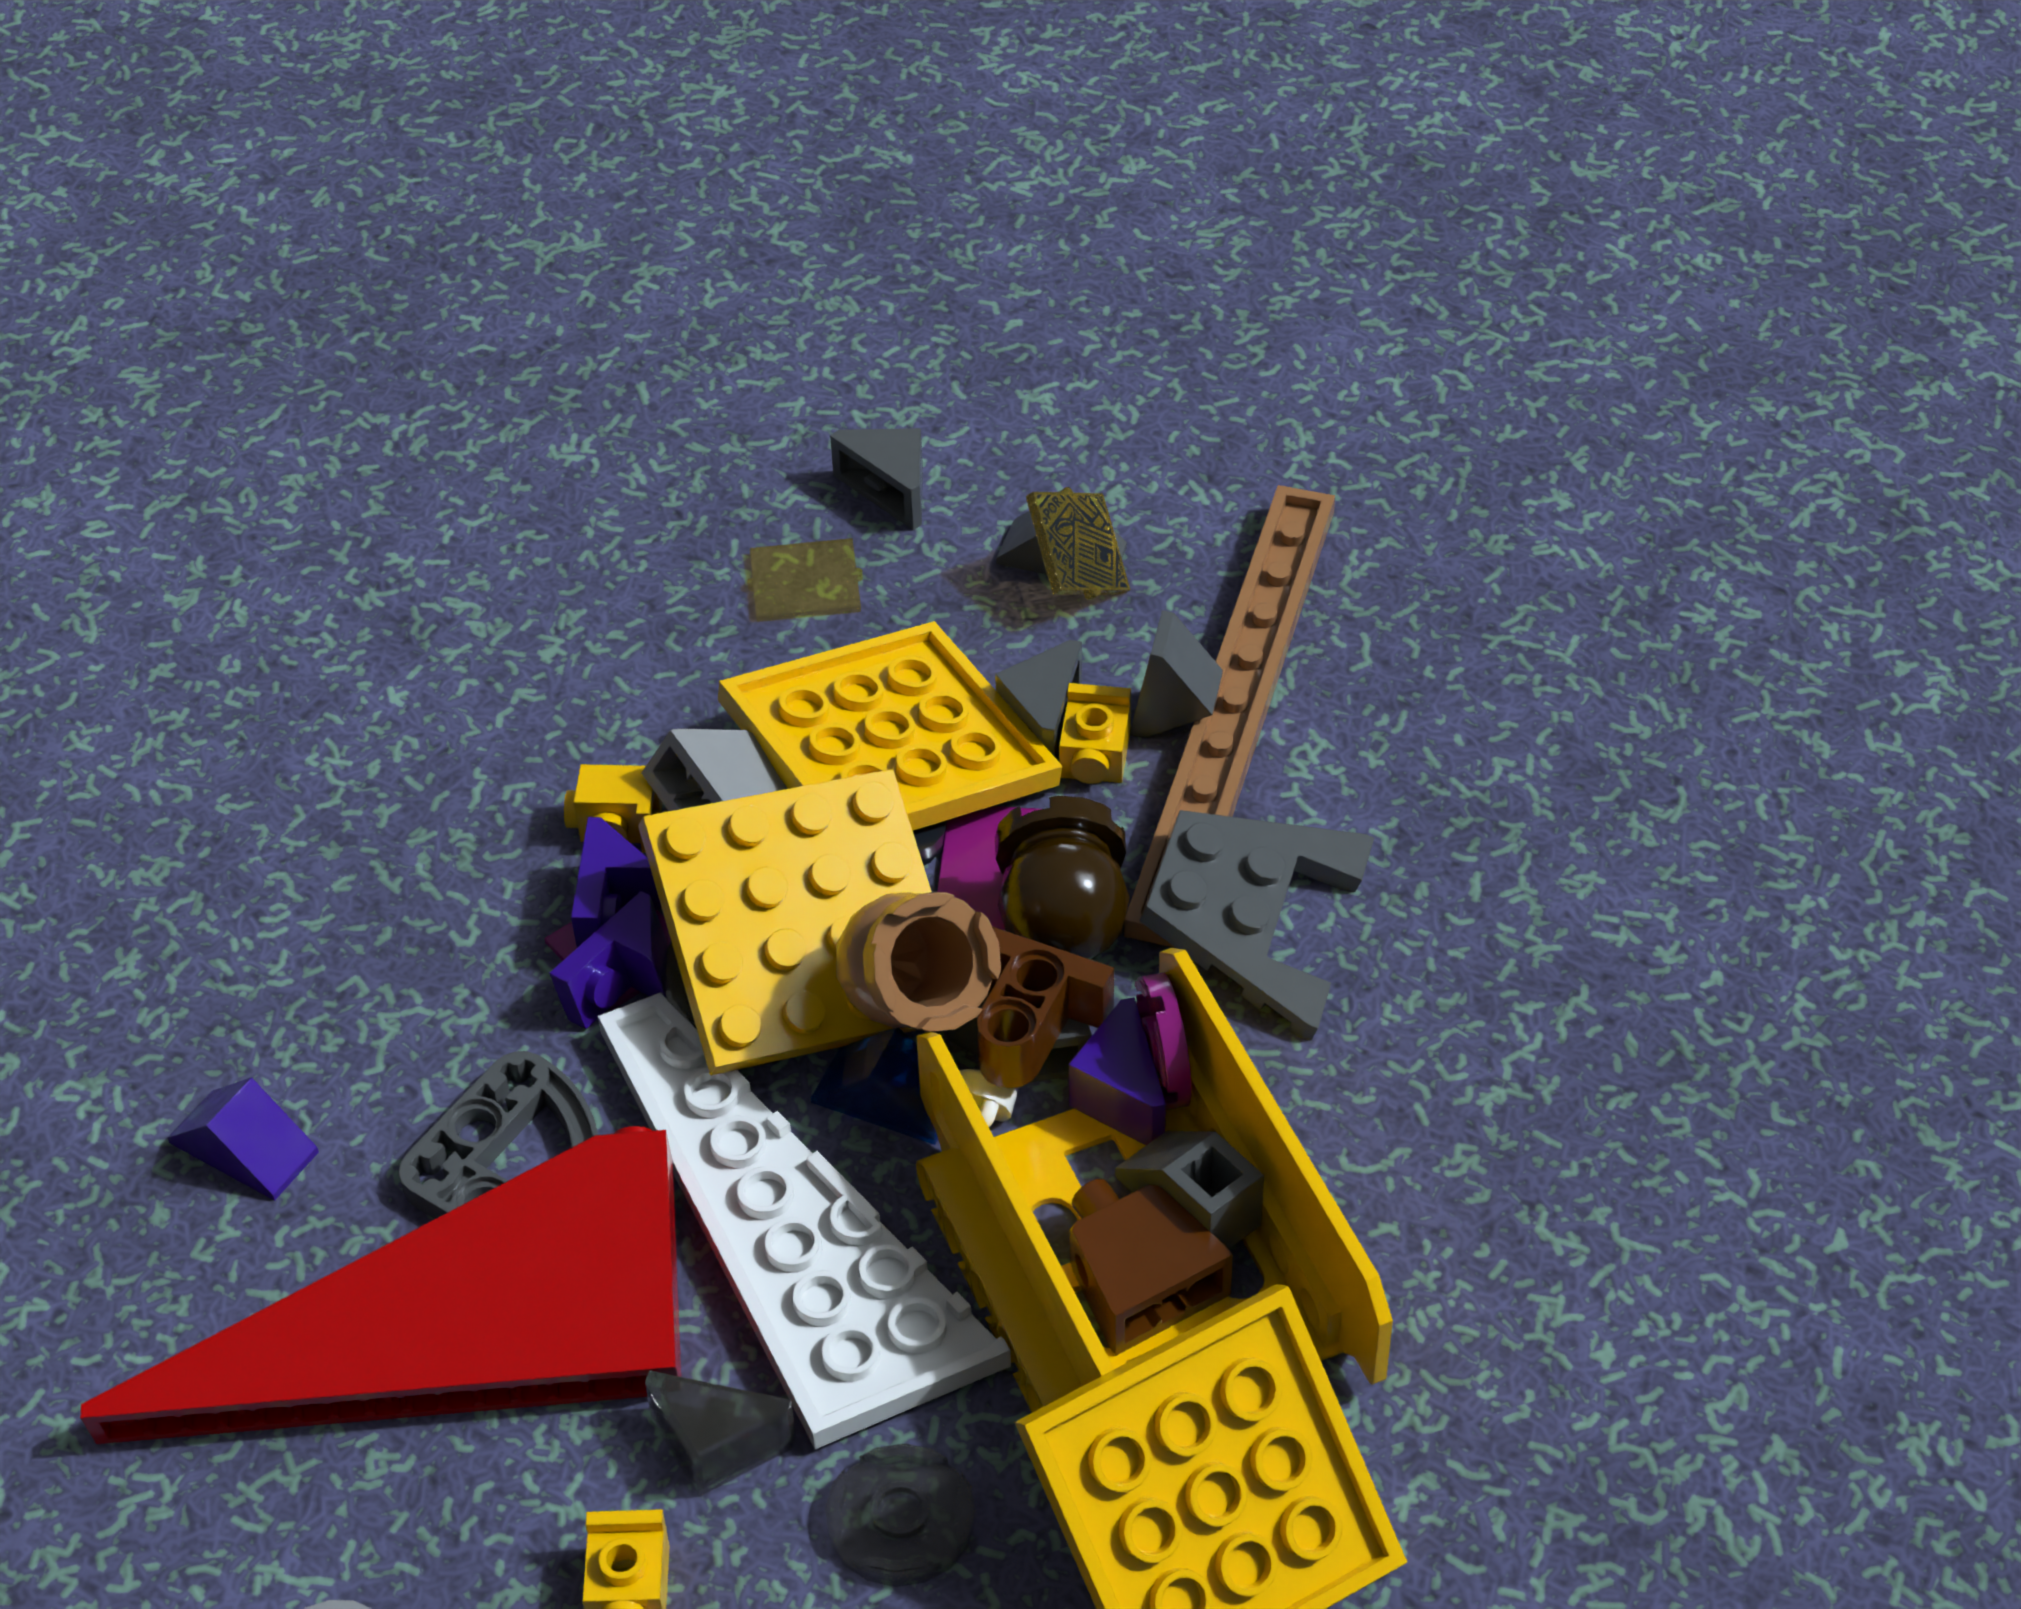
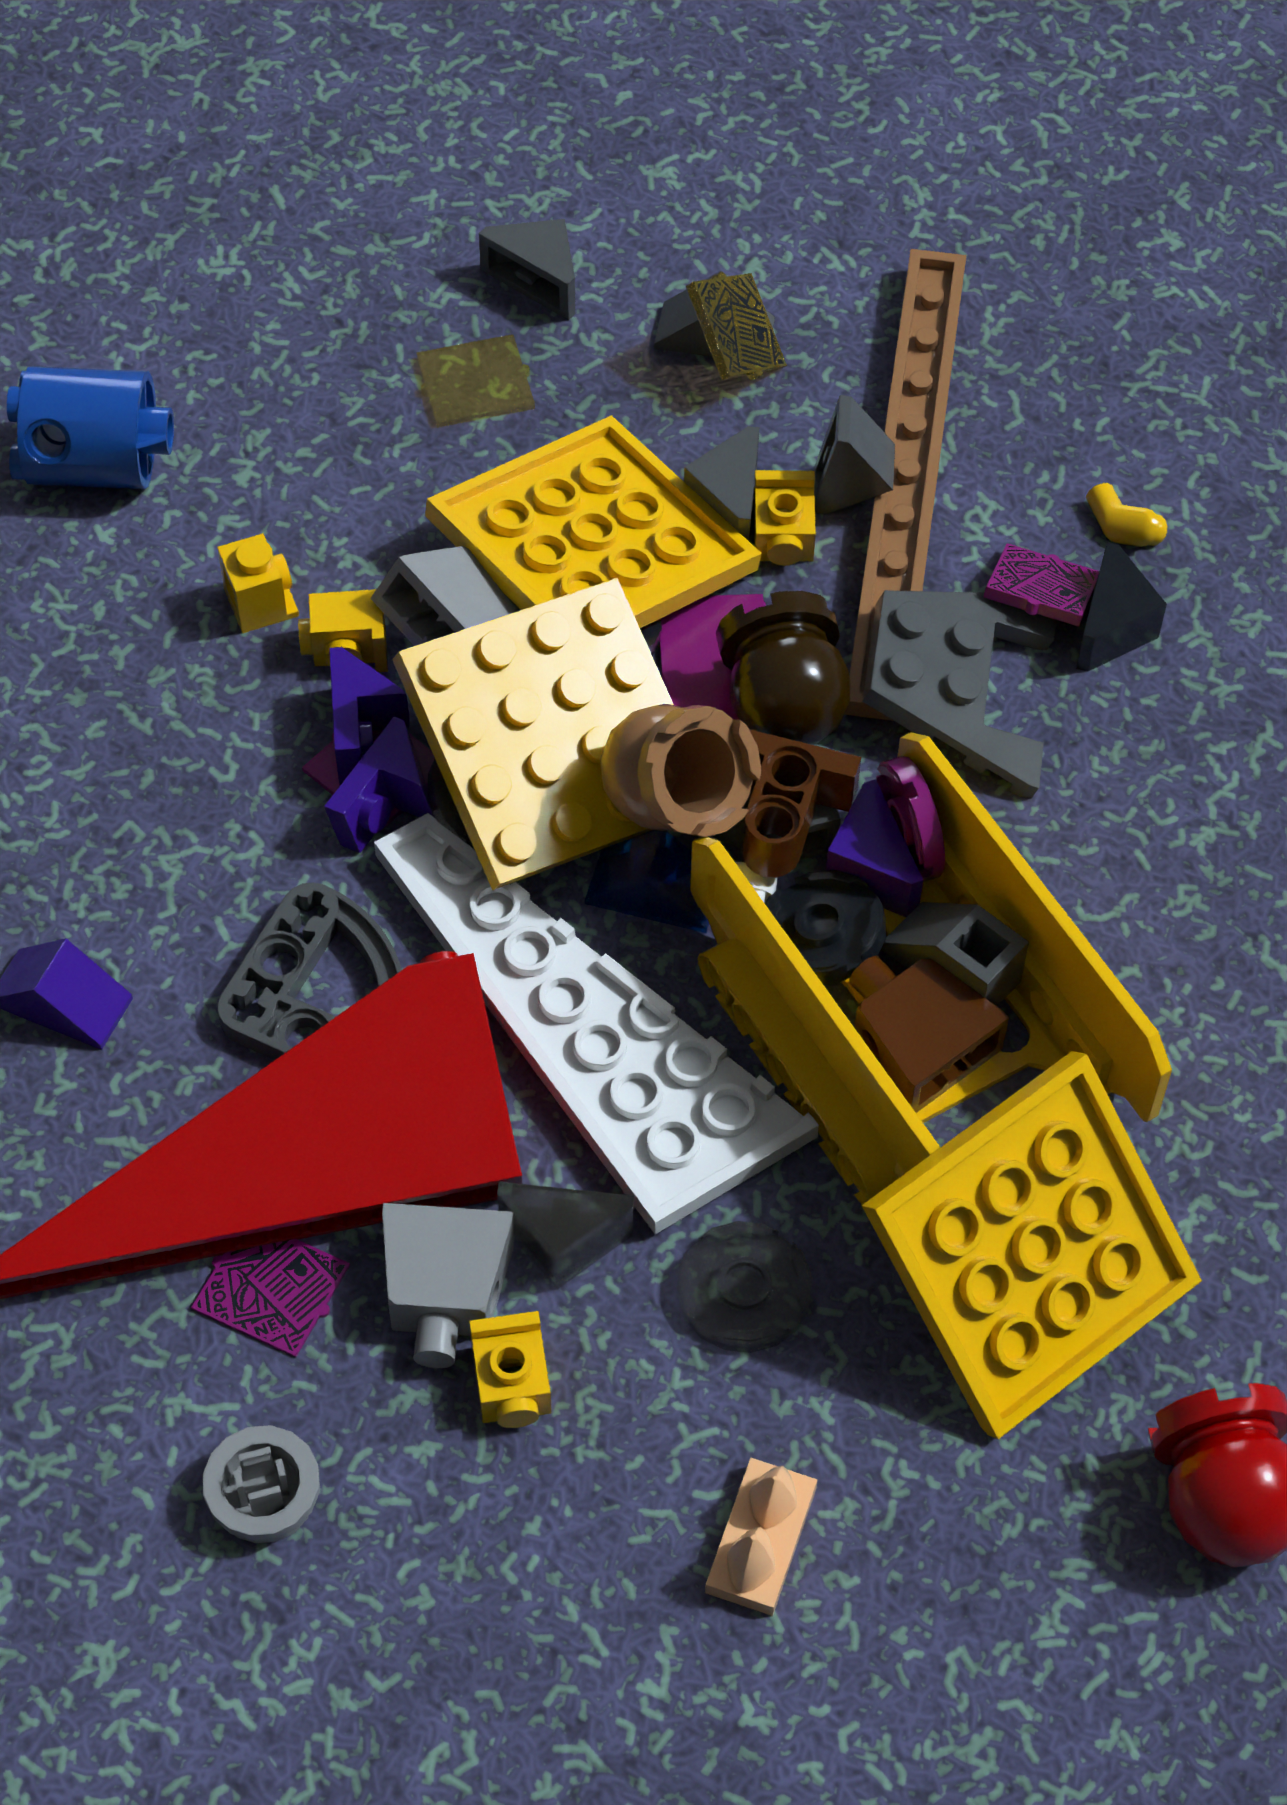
camera: 10 degrees left, 10 degrees up
none -> blue cylinder [7,366,174,489]
none -> magenta piece [191,1239,350,1358]
none -> yellow brick [217,533,299,634]
none -> light grey torso [382,1203,514,1368]
none -> black tile [765,870,886,985]
none -> magenta piece [983,543,1099,626]
none -> black slope [1076,542,1167,671]
none -> yellow arm [1086,483,1168,547]

